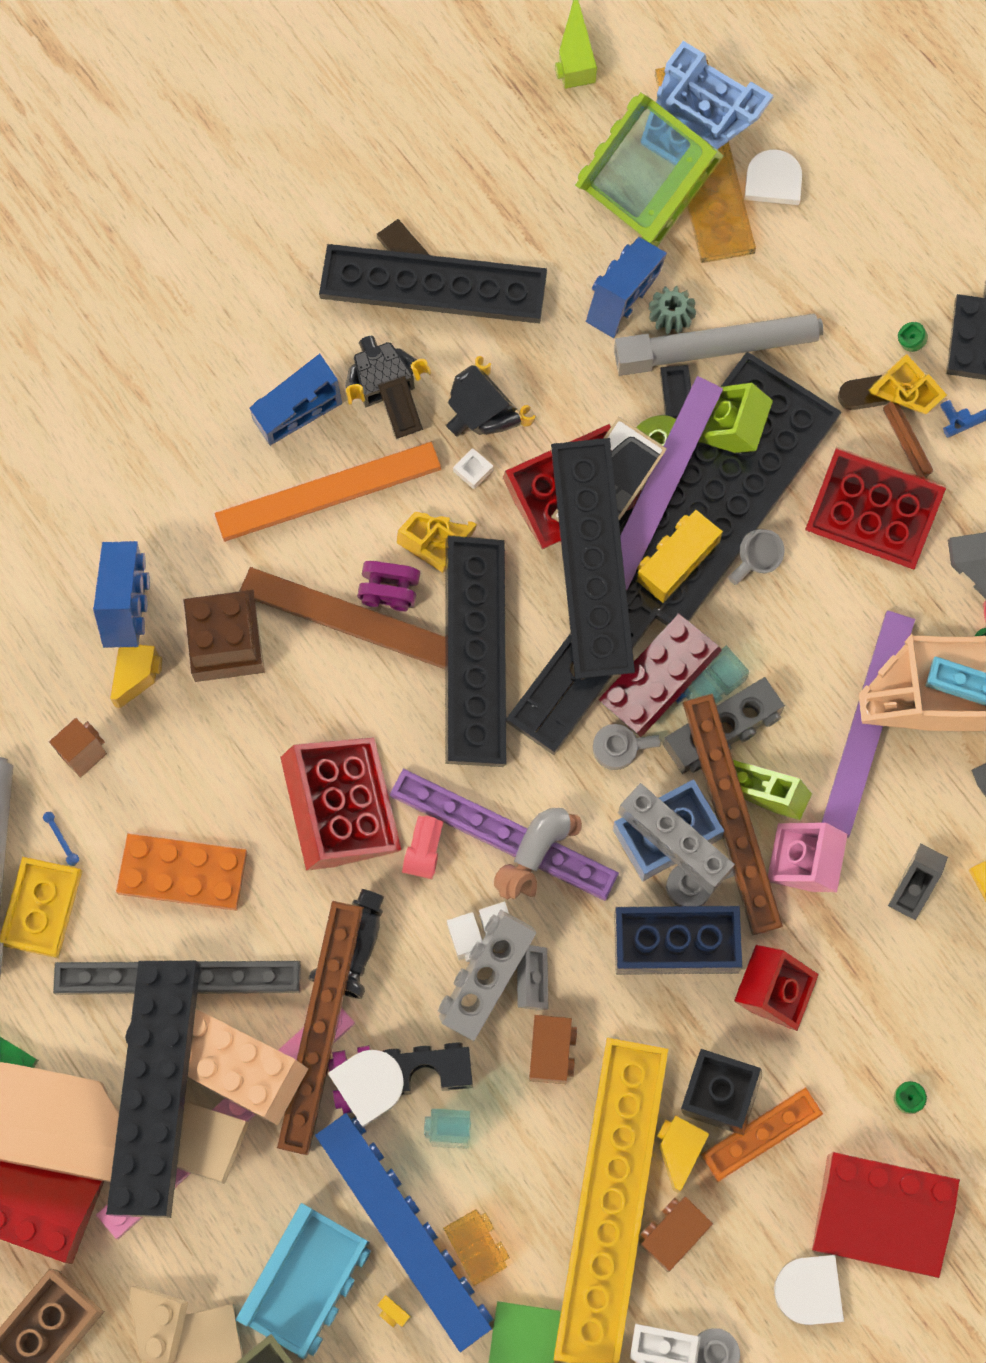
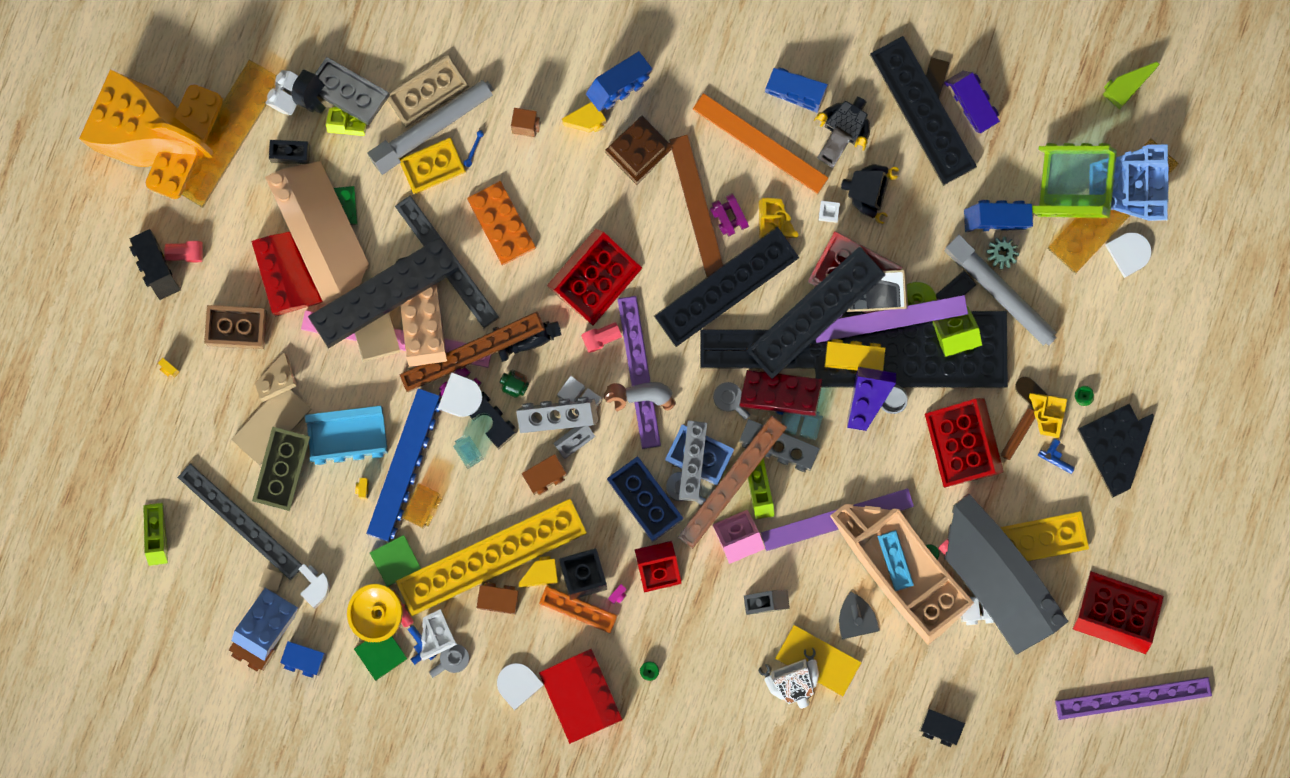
camera: 55 degrees right, 10 degrees up
none -> dark green head [499,369,529,398]
none -> dark pink plate [608,584,627,604]
none -> dark purple wedge [847,367,896,431]
none -> dark purple wedge [944,70,1000,133]

